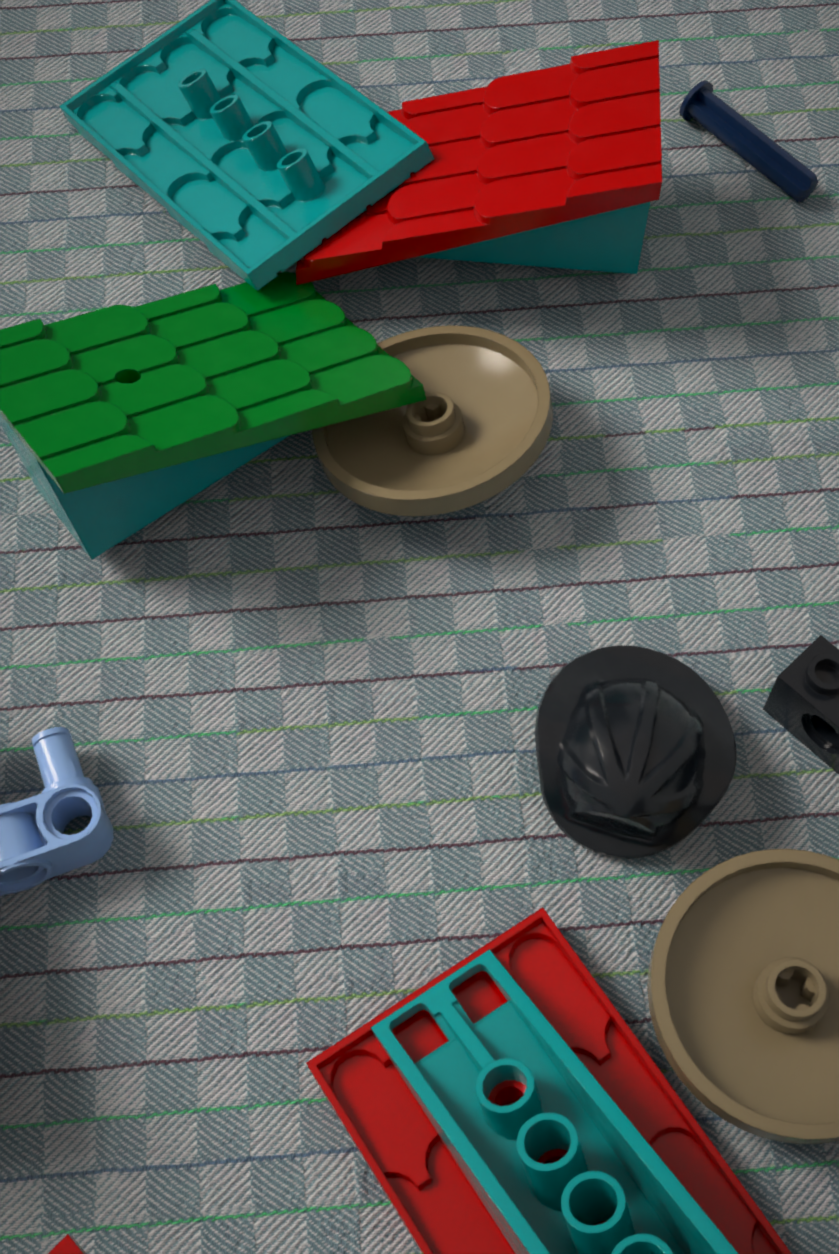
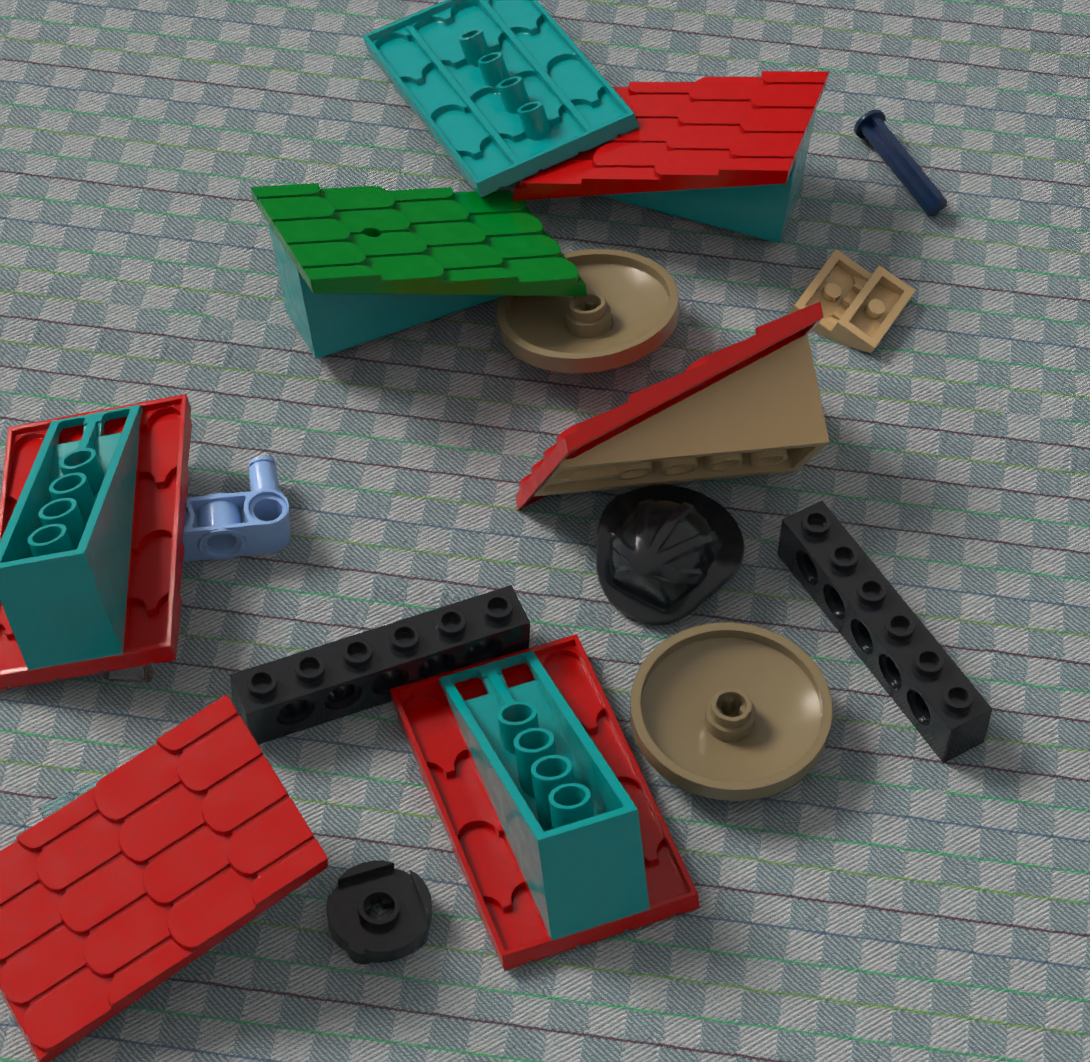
camera: 10 degrees right, 10 degrees down
none -> black brick [230,585,530,745]
none -> tan piece [515,302,829,511]
none -> tan slope [789,249,916,353]

